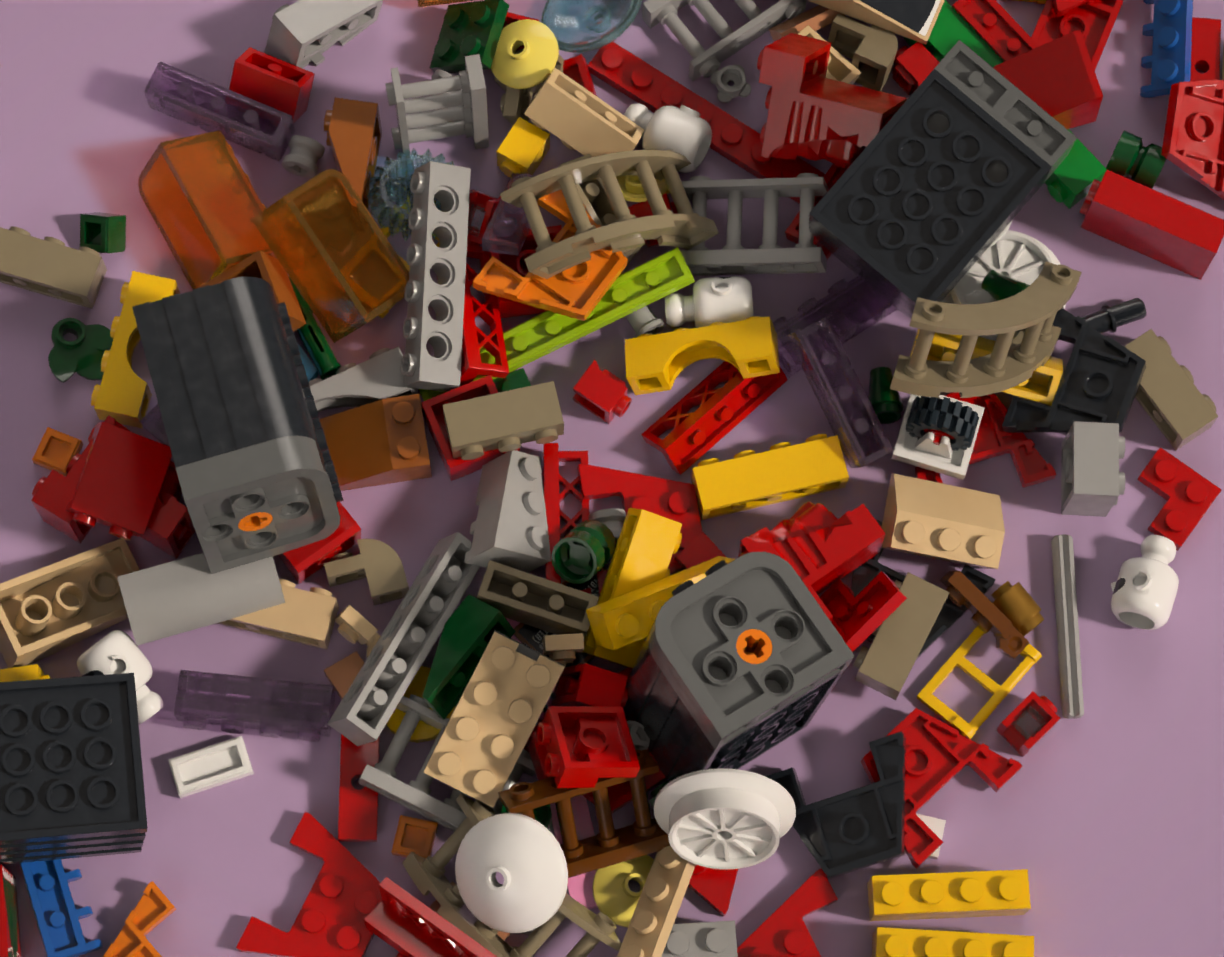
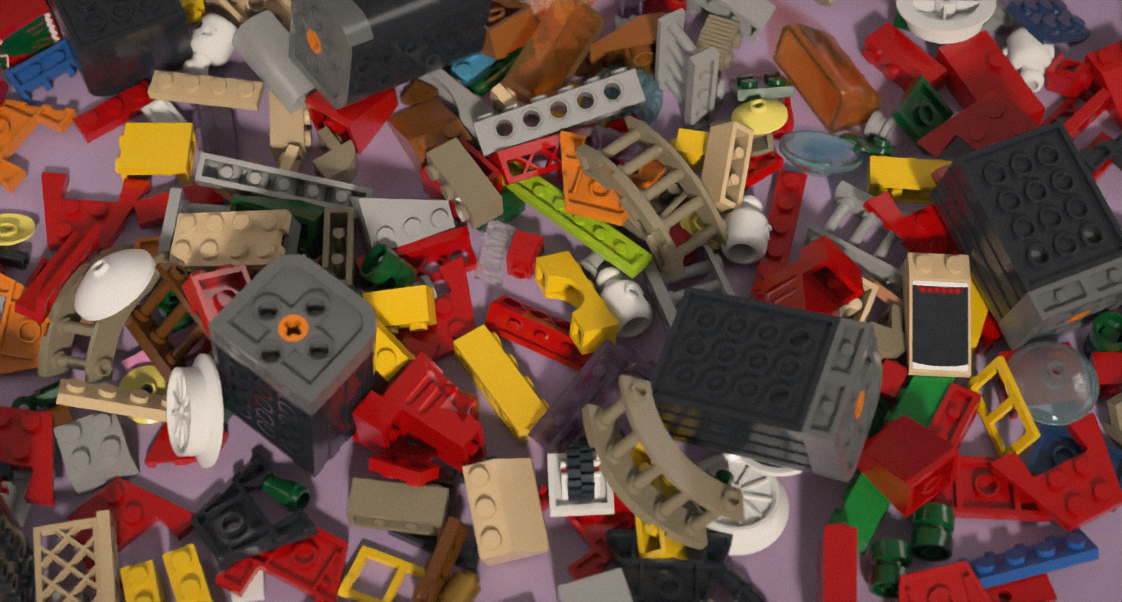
camera: 75 degrees right, 15 degrees down
none -> red plate [72,80,156,143]
none -> yellow panel [115,123,198,185]
none -> tan plate [148,70,264,111]
none -> dark green cone [263,475,311,512]
none -> clear slope [474,220,515,286]
none -> tan plate [489,83,518,114]
none -> dark tan brick [695,14,743,77]
none -> dark green wheel [910,503,956,562]

